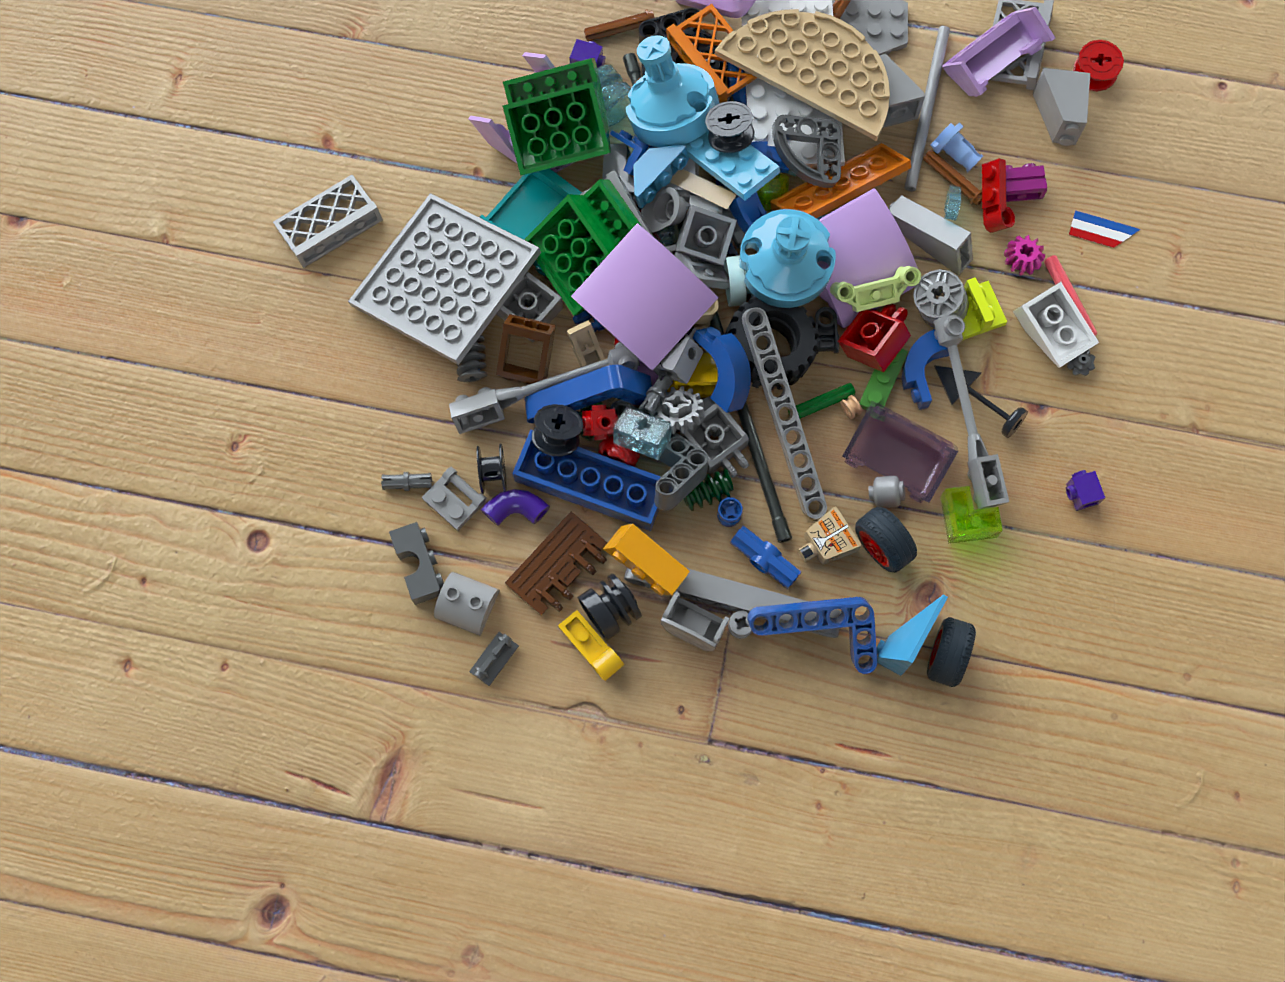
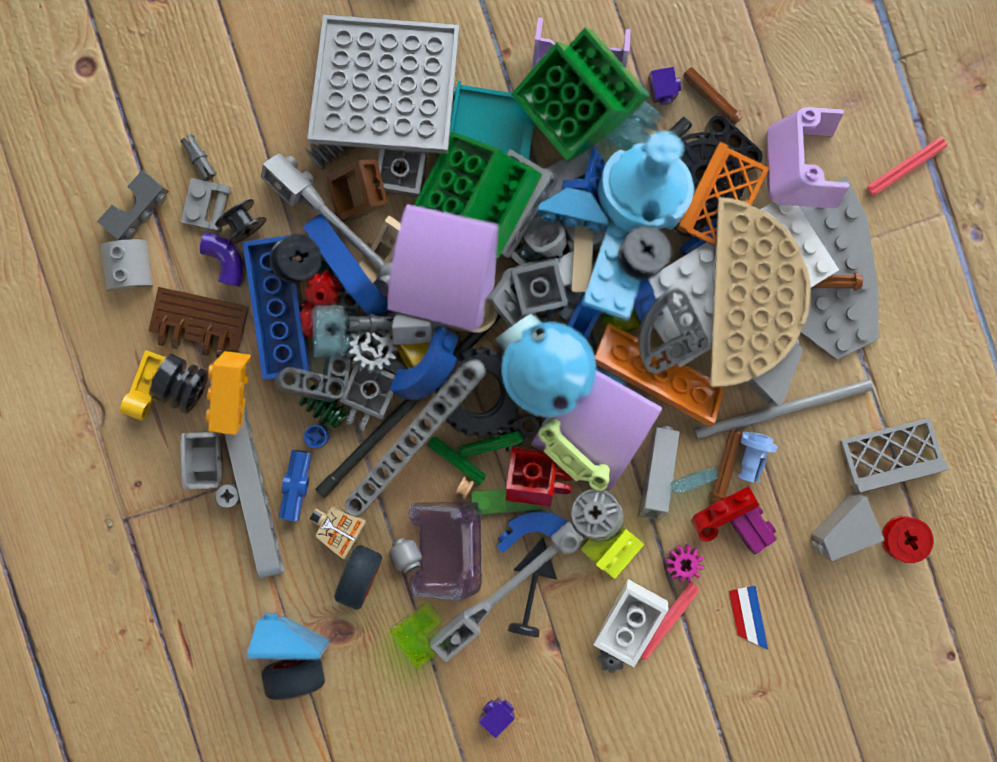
camera: 55 degrees right, 15 degrees up
dark grey hinge [469,632,519,686] -> none
blue beam [747,597,877,674] -> none
lavender windscreen [942,7,1055,97] -> none
none -> green axle [459,431,523,458]

